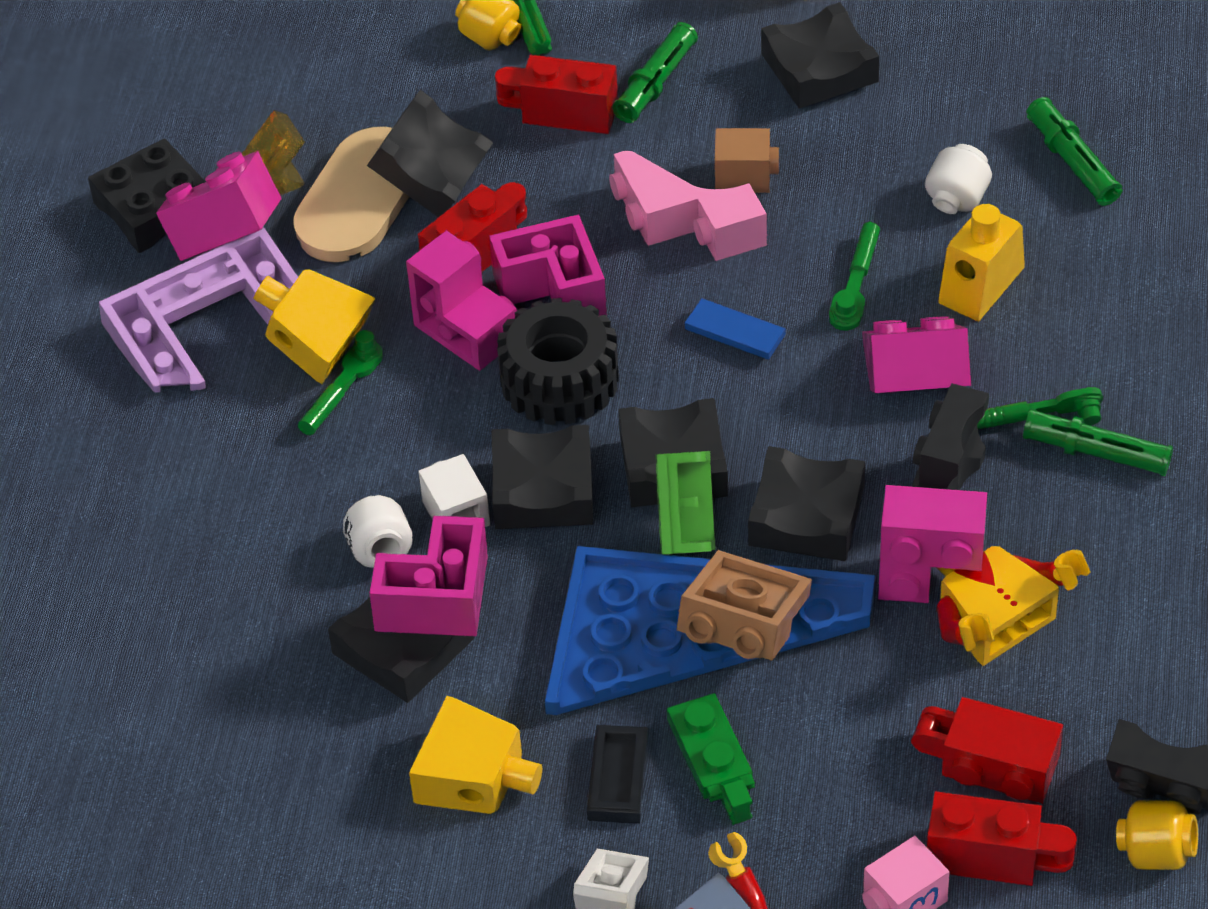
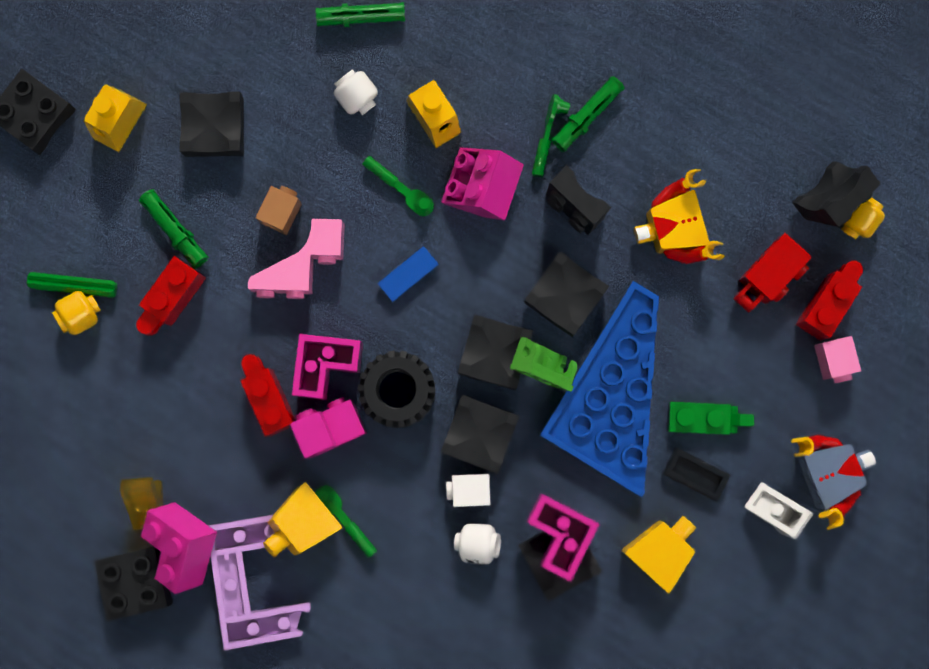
camera: 70 degrees left, 35 degrees up
tan tile [294,127,409,262] -> none
black brick [367,90,493,217] -> none
medium nougat plate [677,550,812,661] -> none
dark pink brick [878,485,987,603] -> none

